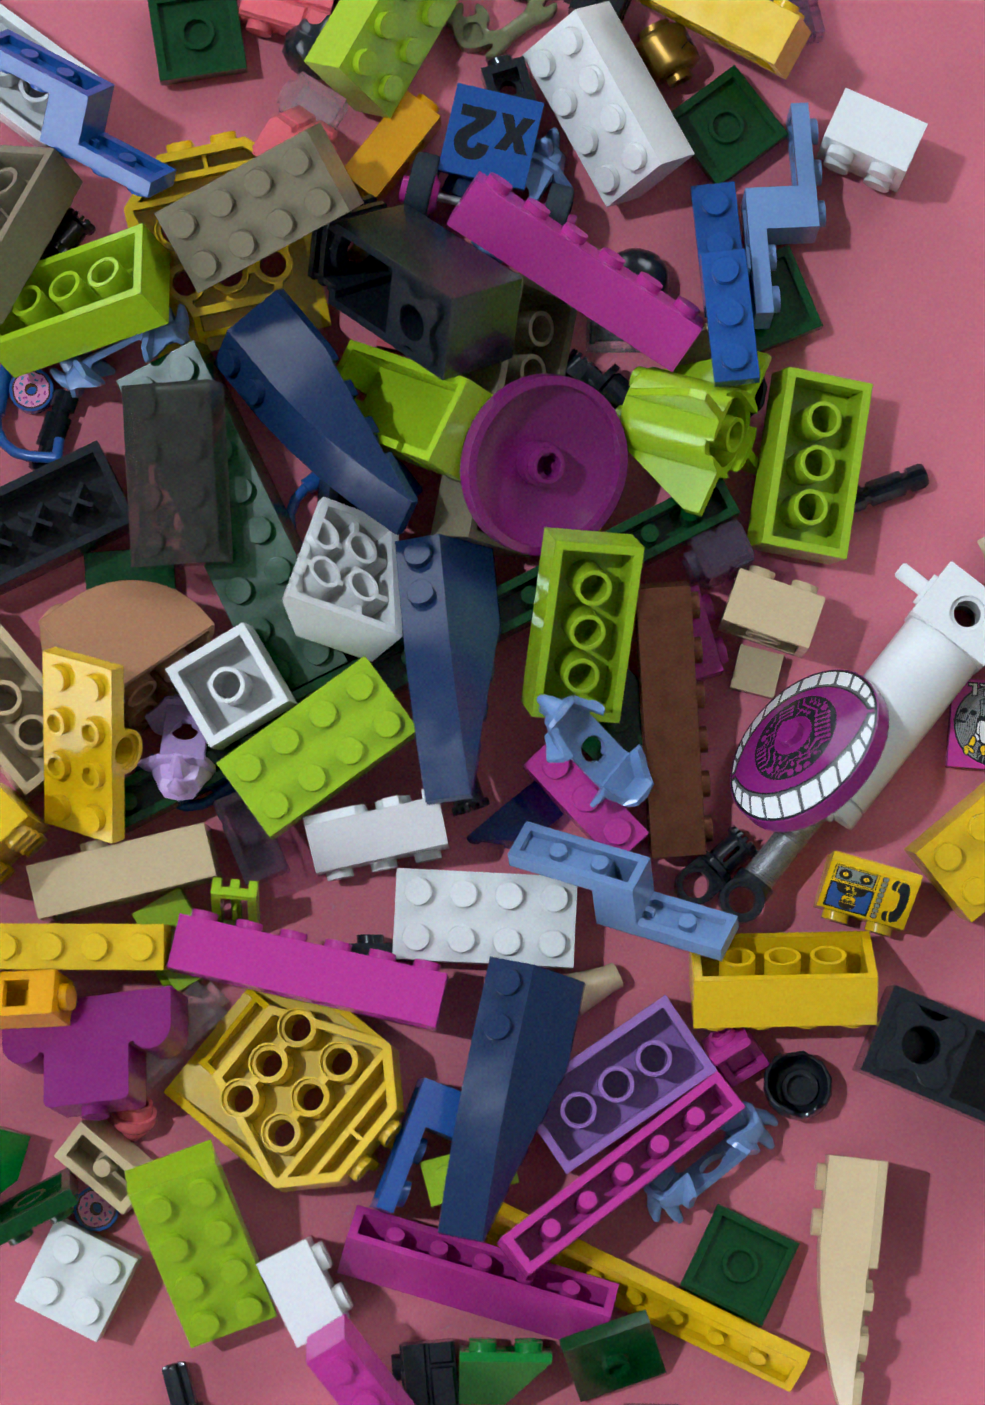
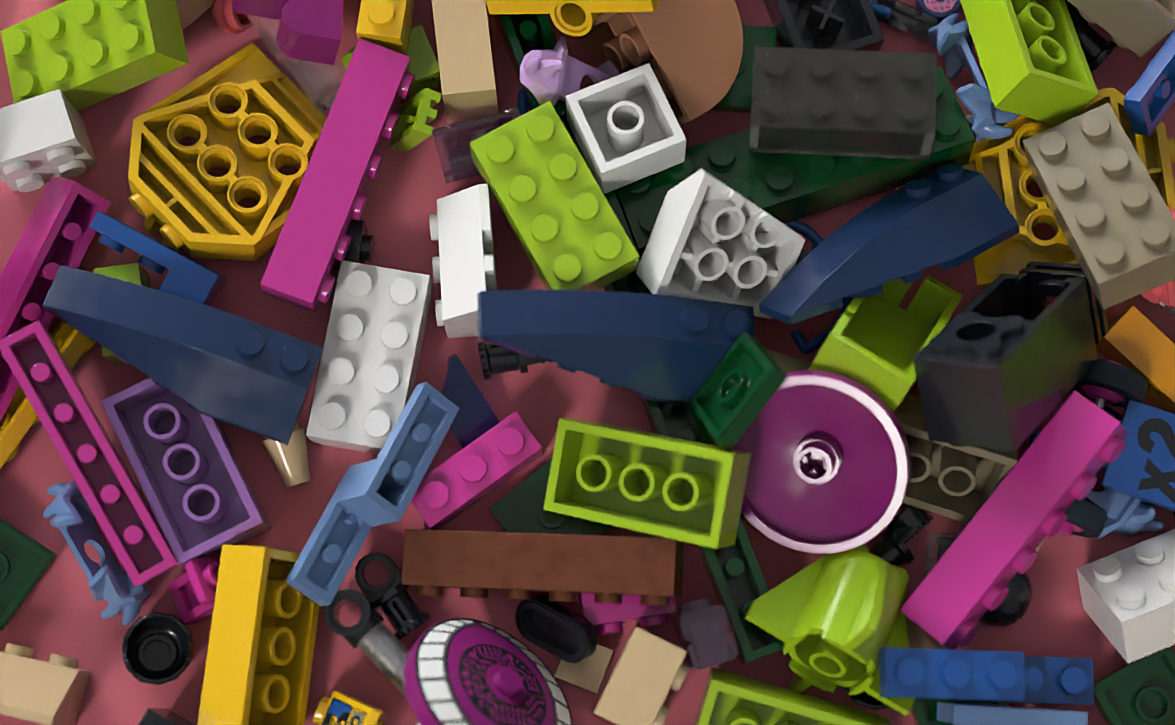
camera: 90 degrees right, 5 degrees down
medium blue piece [537,695,654,808] -> none
none -> black tile [515,595,597,663]
none -> dark green plate [689,331,788,451]

